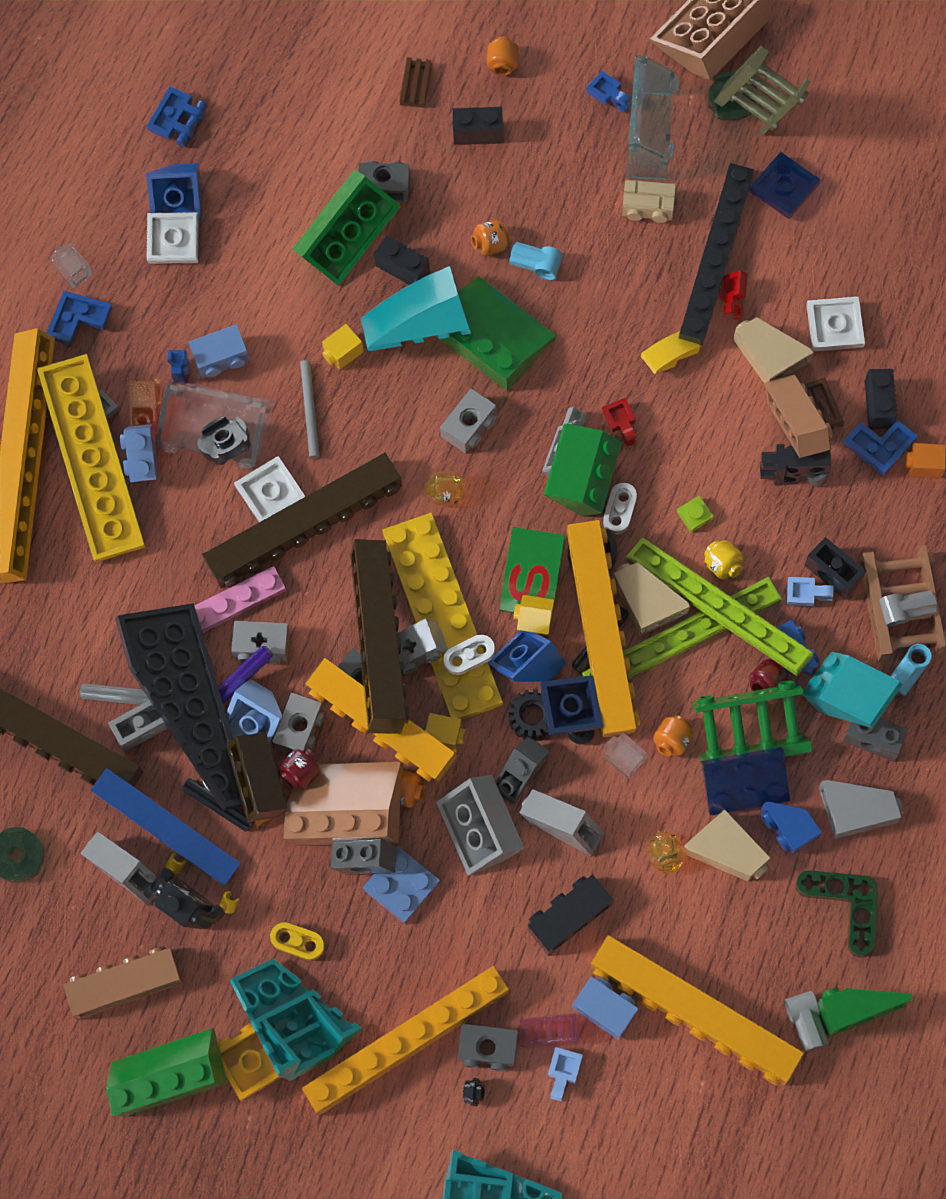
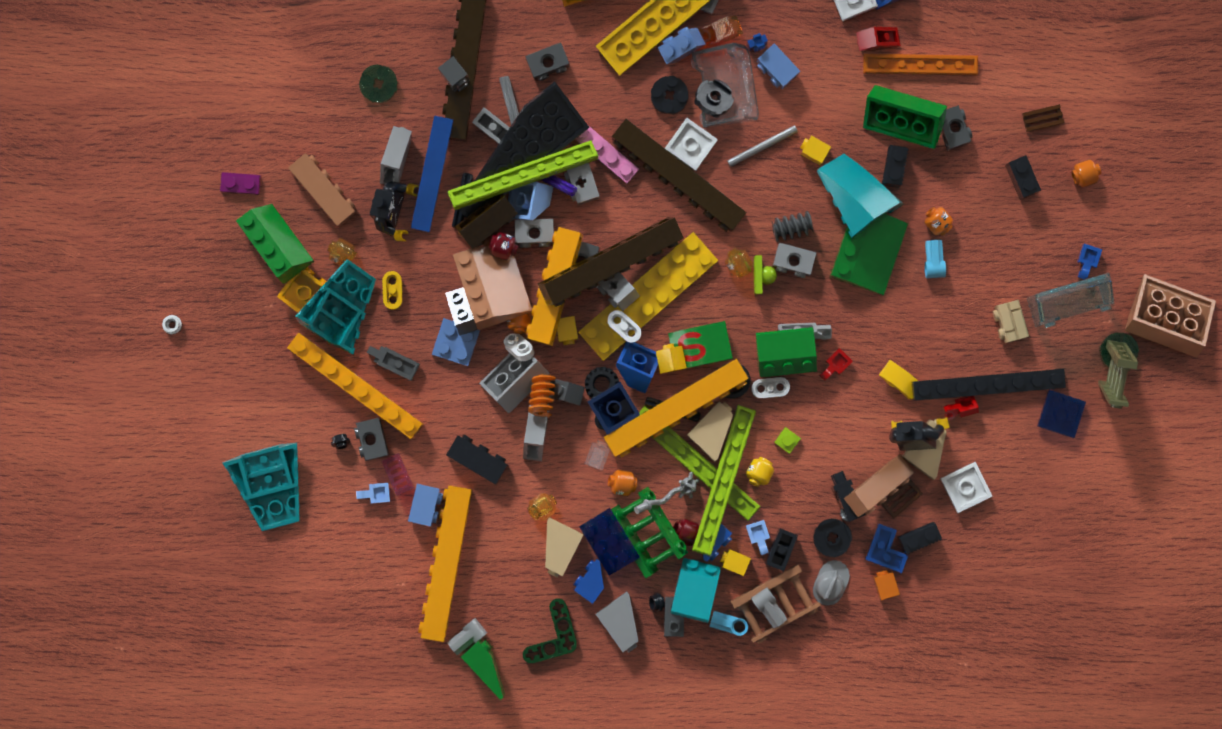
camera: 65 degrees right, 15 degrees up
none -> magenta plate [220,172,261,195]
none -> clear yellow head [327,238,357,266]
none -> dark grey hinge [367,346,420,381]
none -> dark grey brick [438,56,470,92]
none -> lime tile [447,140,598,210]
none -> white plate [504,333,534,361]
none -> dark grey brick [525,42,570,81]
none -> orange piece [528,374,556,417]
none -> light grey piece [634,472,699,514]
none -> black plate [649,593,665,612]
none -> black plate [651,76,688,115]
none -> yellow brick [720,549,751,576]
none -> lime tile [753,255,777,295]
none -> dark grey piece [772,211,813,242]
none -> black plate [813,519,852,557]
none -> light grey piece [813,560,850,605]
none -> red slope [856,27,901,51]
none -> orange tile [863,54,978,76]
none -> black torso [889,417,949,451]

